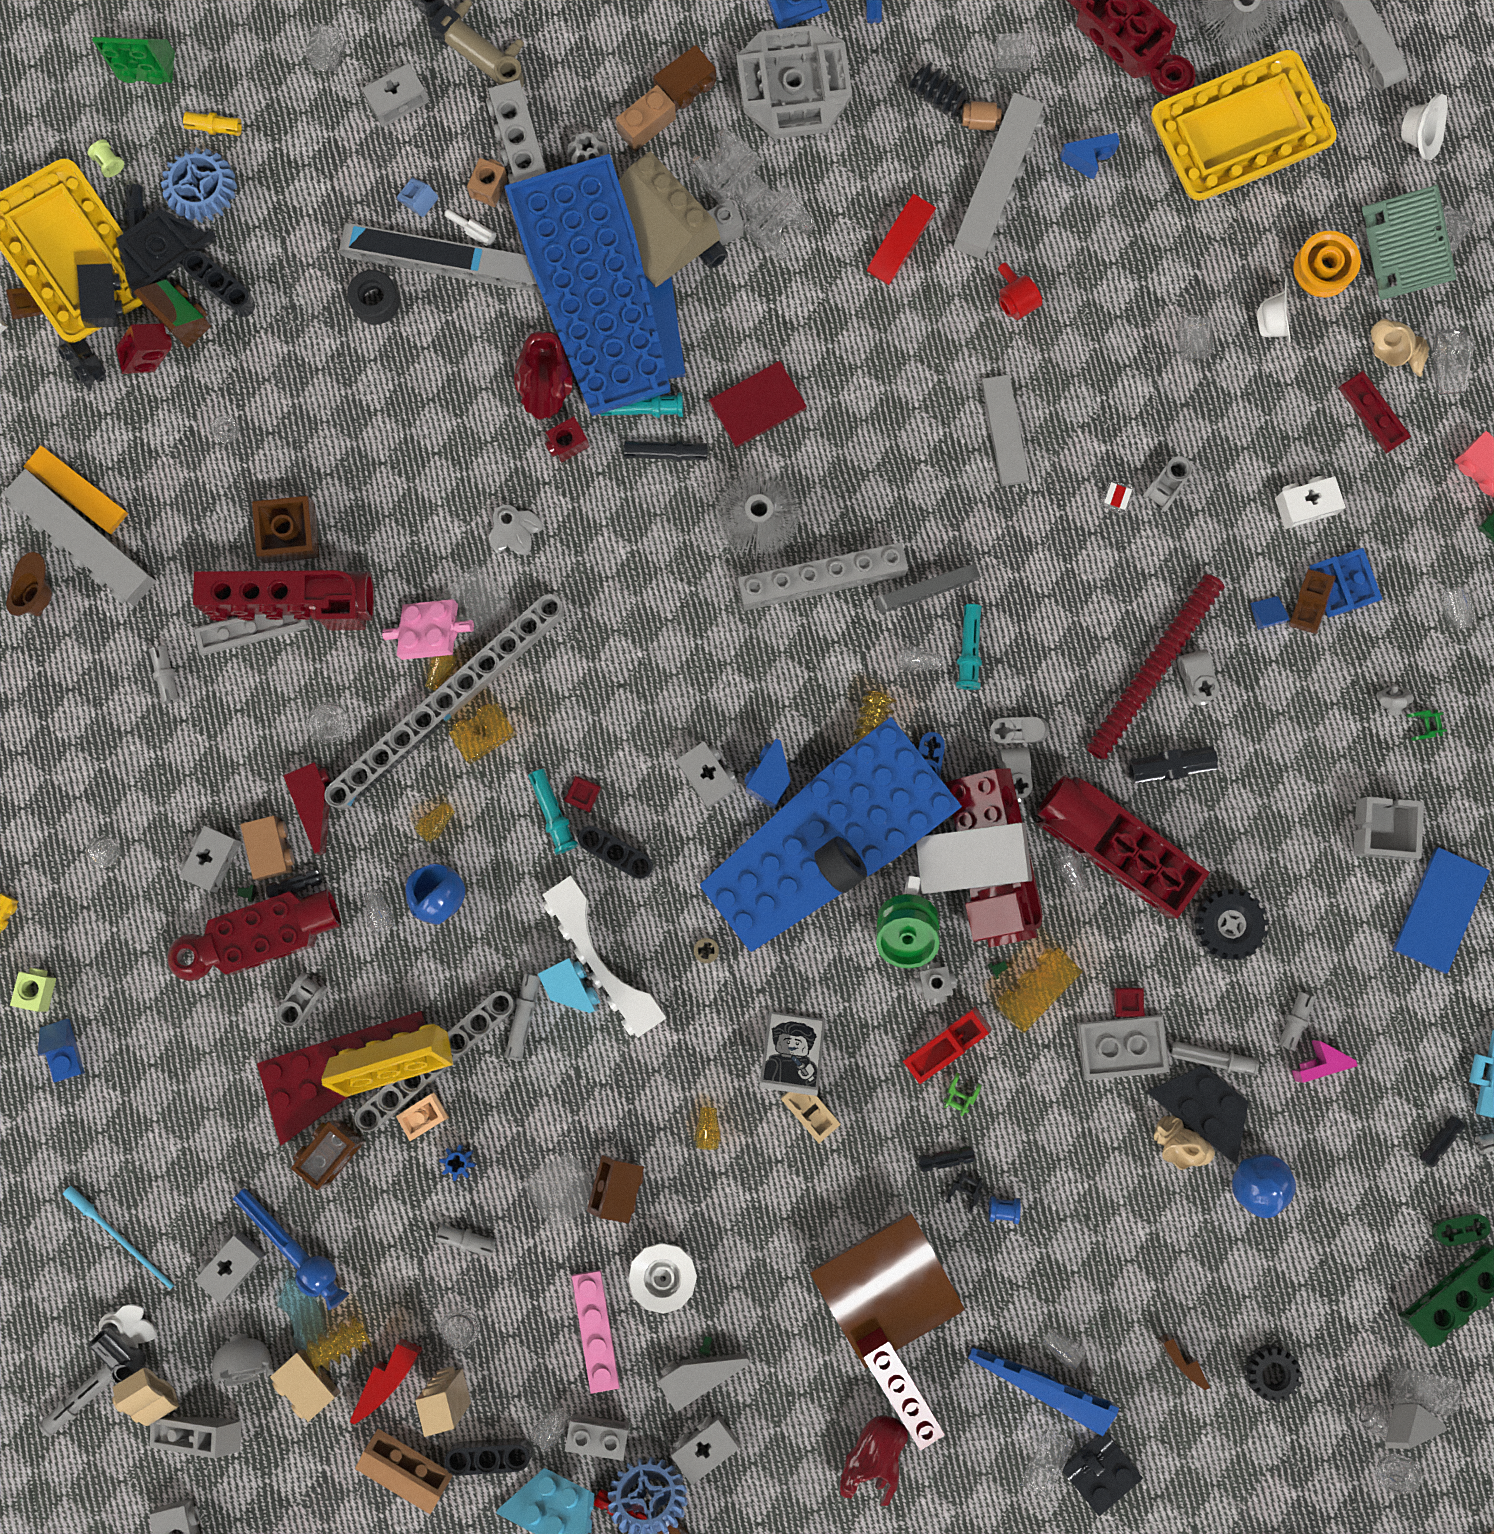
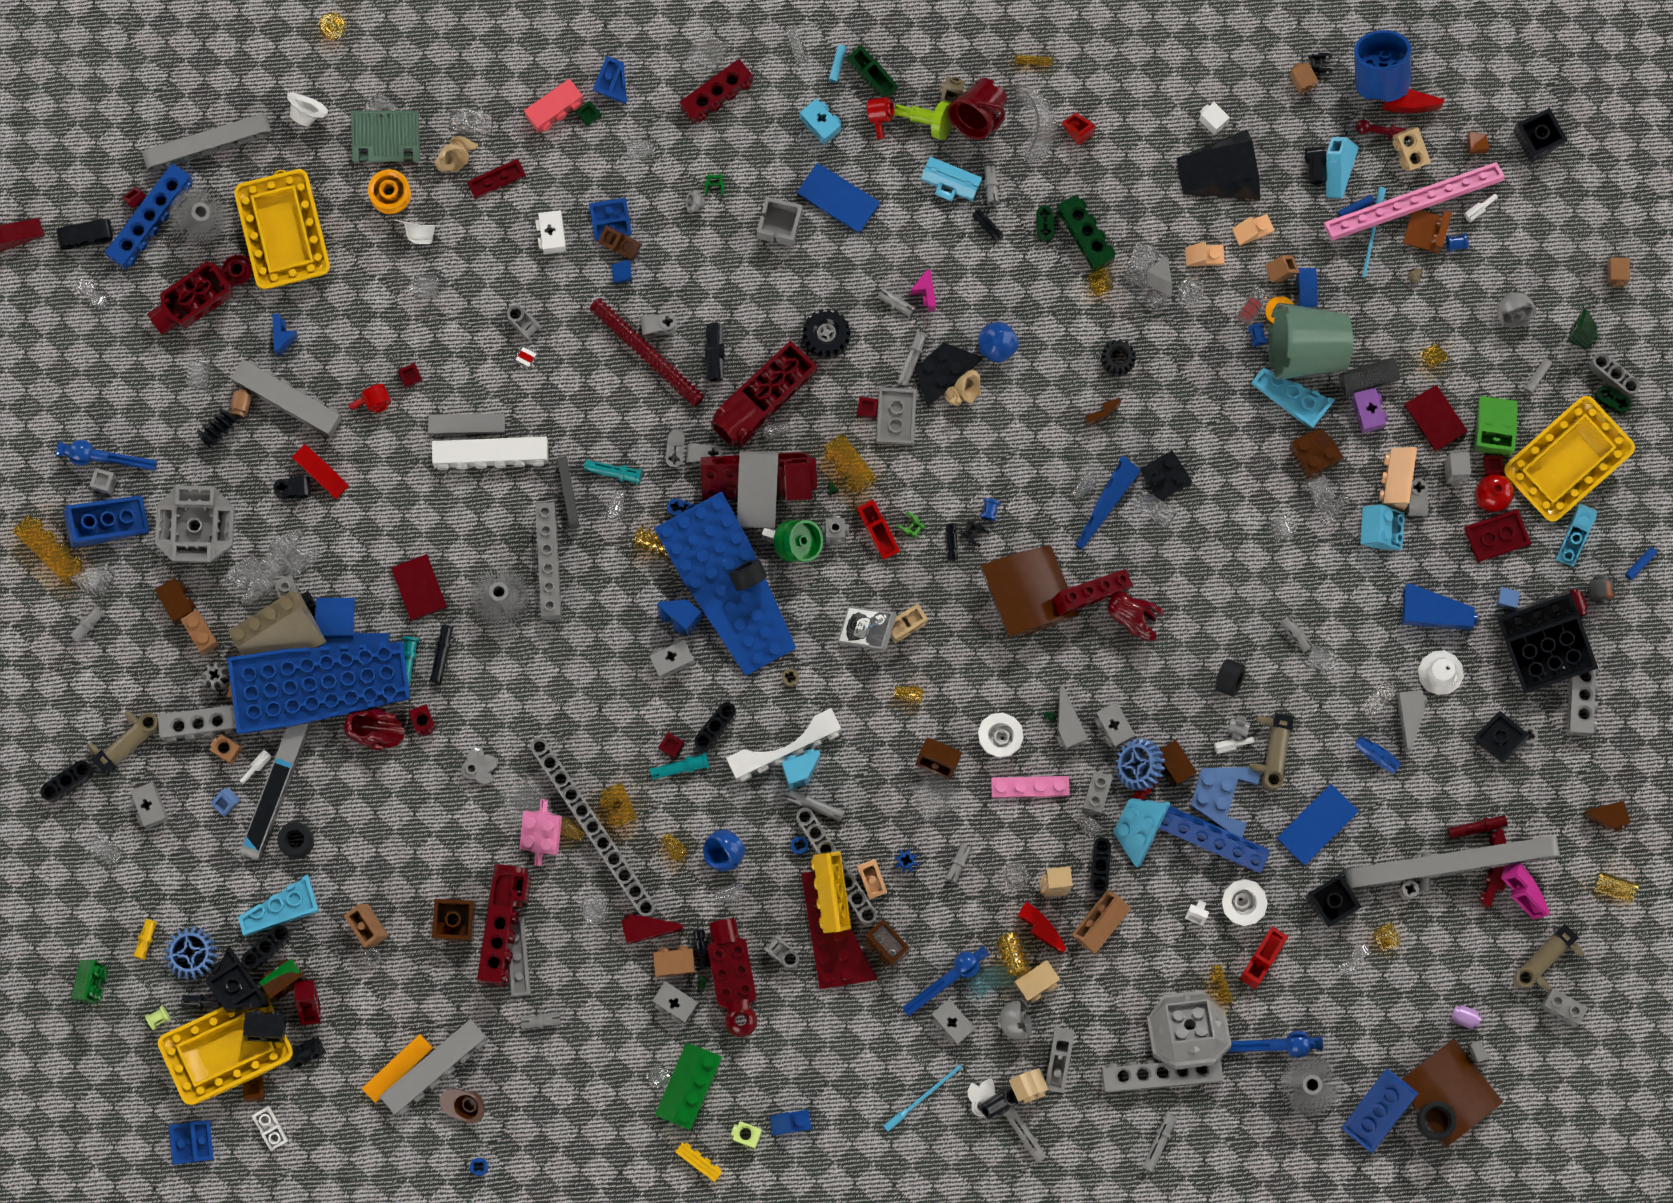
camera: 80 degrees left, 5 degrees down
none -> medium azure wing [238,874,319,937]
none -> black piece [273,476,311,500]
none -> blue slope [315,598,355,638]
none -> medium nougat brick [344,904,389,948]
none -> dark red tile [397,362,423,388]
none -> white brick [432,436,549,470]
none -> green slope [655,1043,722,1131]
none -> blue bush [791,836,808,855]
none -> clear yellow slope [1088,267,1113,296]
none -> light nougat slope [1185,242,1225,267]

